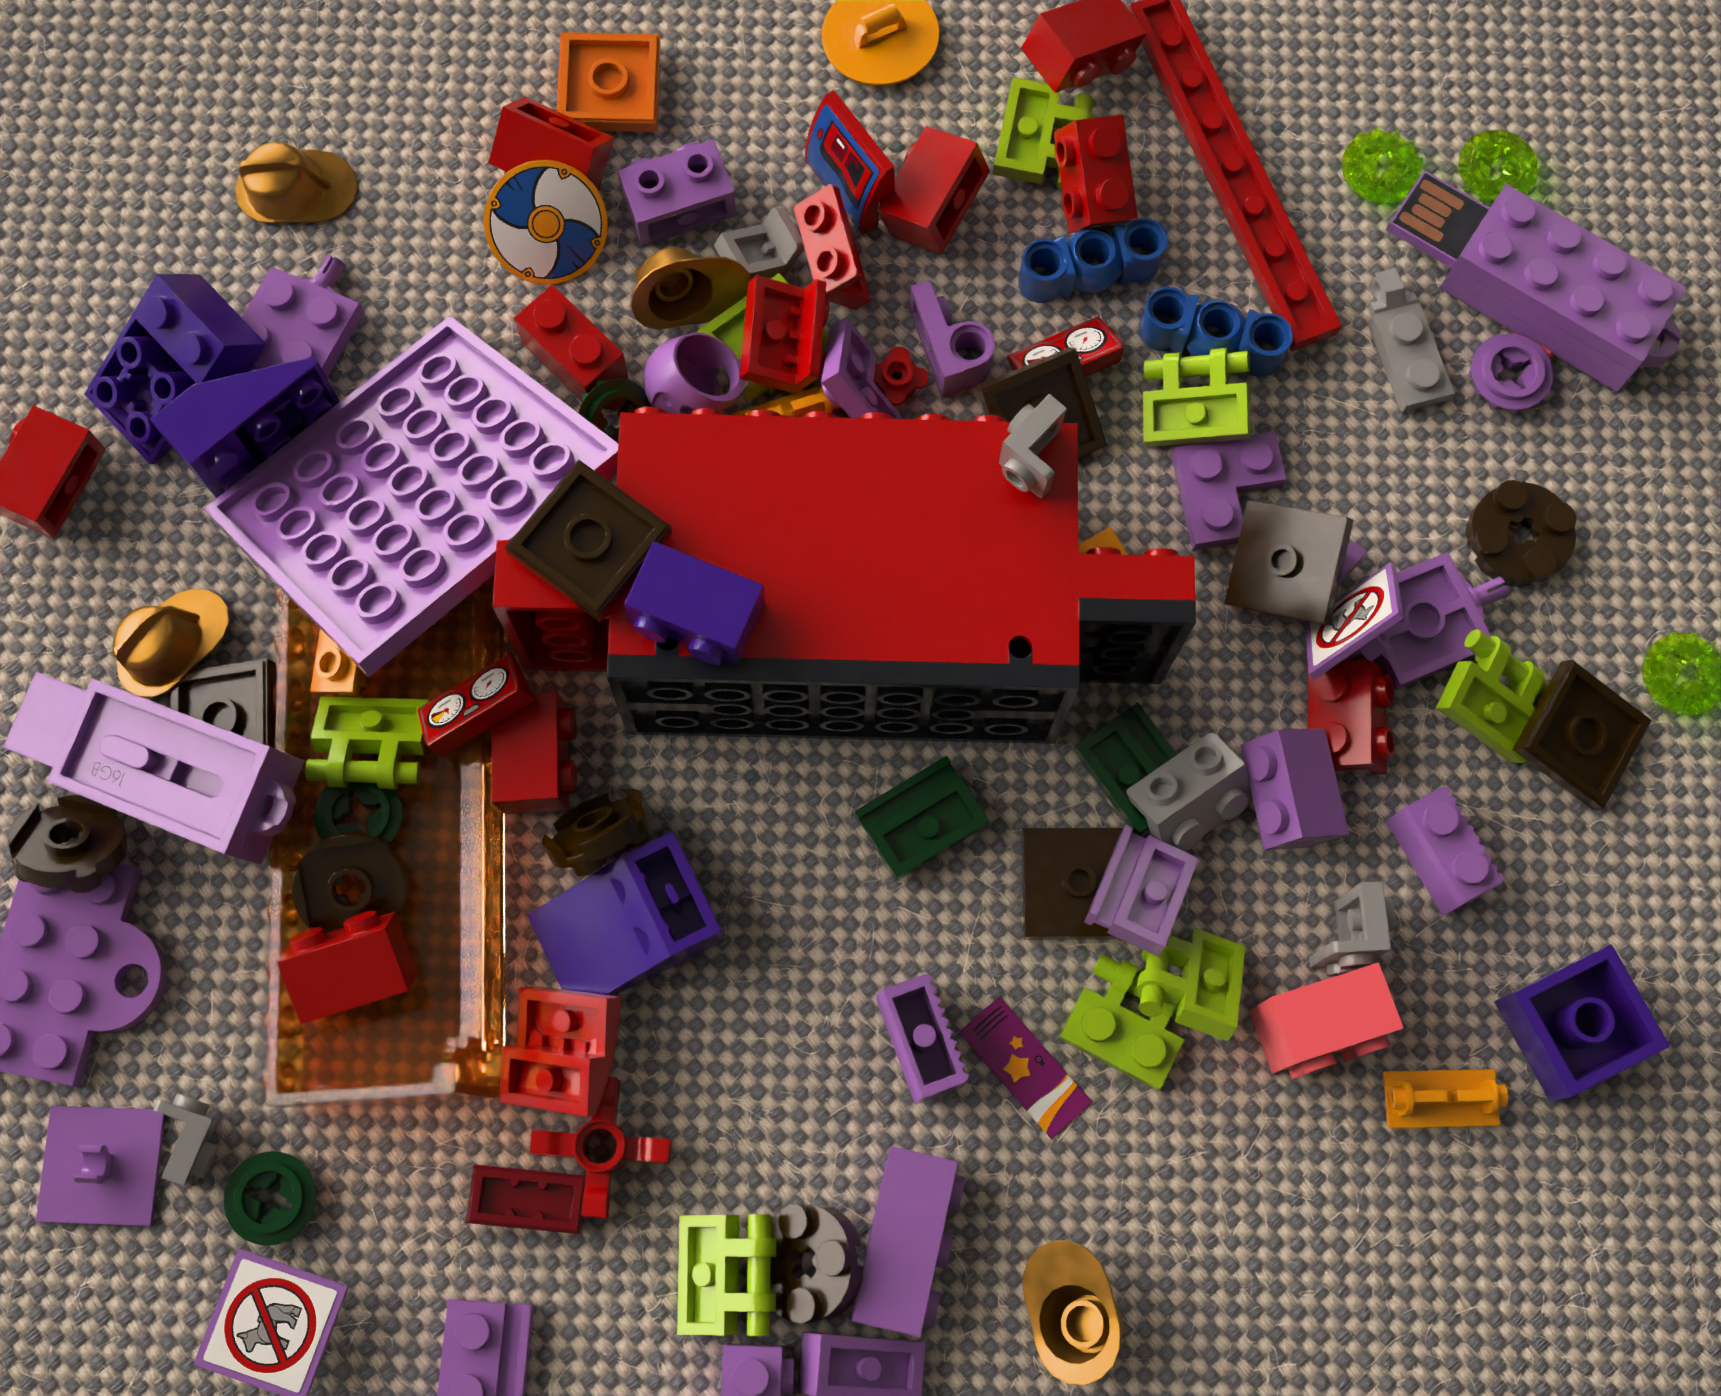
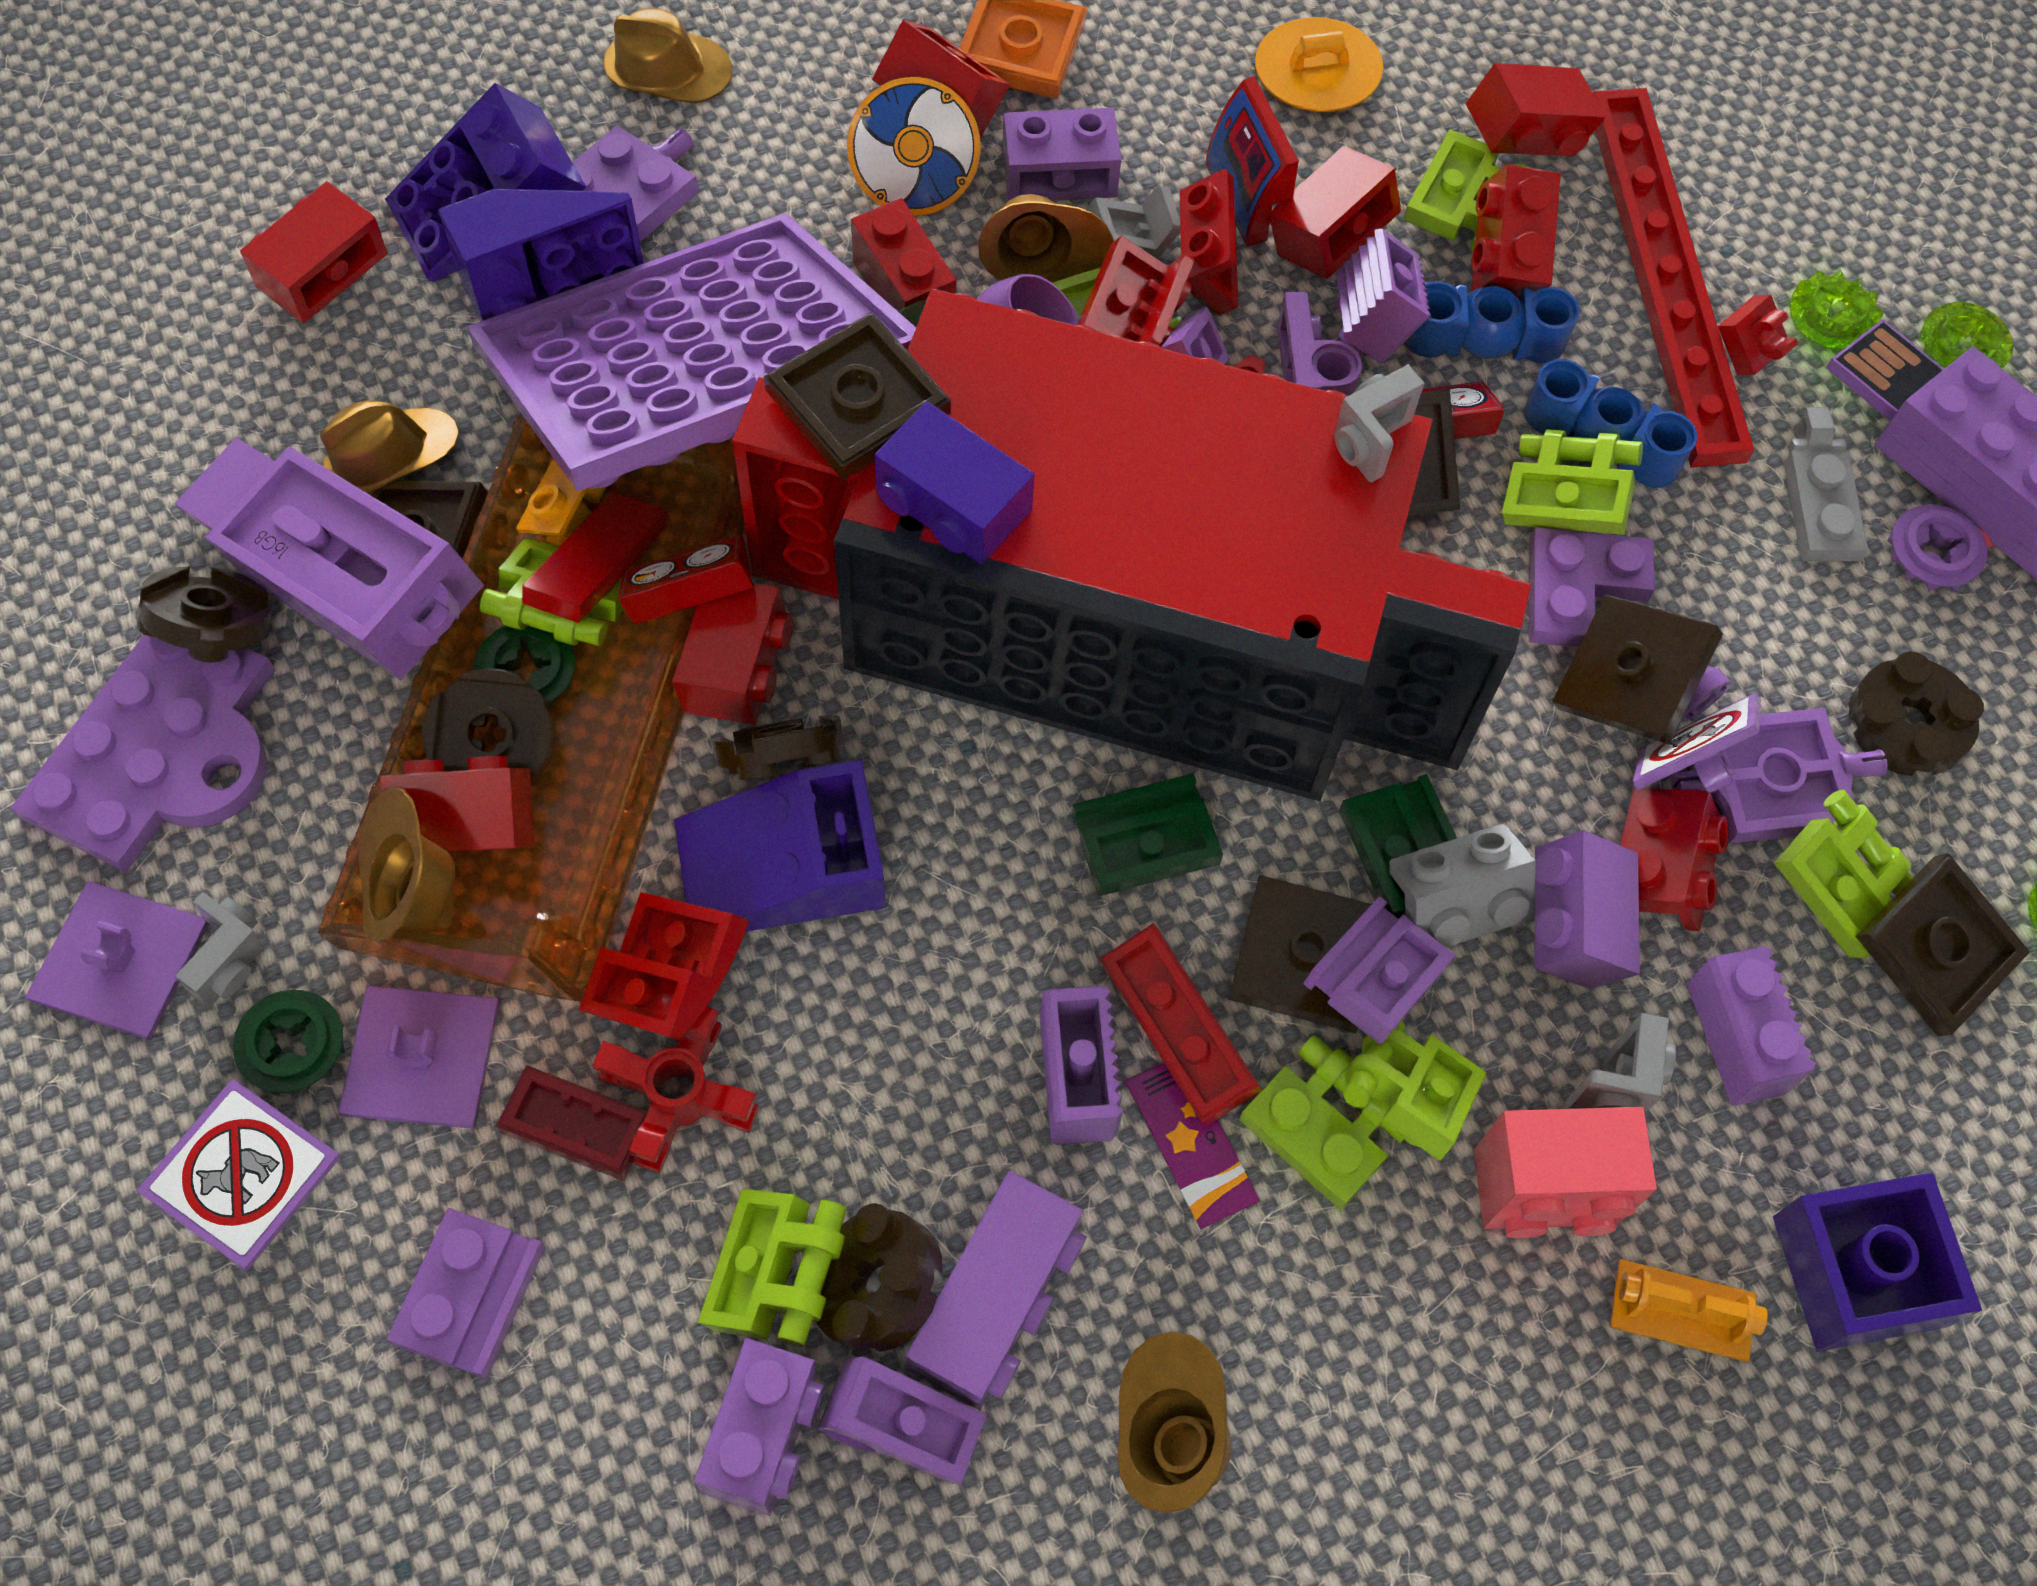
camera: 15 degrees right, 10 degrees down
none -> medium lavender piece [338,986,500,1129]
none -> pearl gold piece [359,787,455,943]
none -> red tile [522,491,667,623]
none -> red tile [1099,923,1262,1127]
none -> medium lavender brick [1335,229,1431,363]
none -> red tile [1718,295,1798,375]

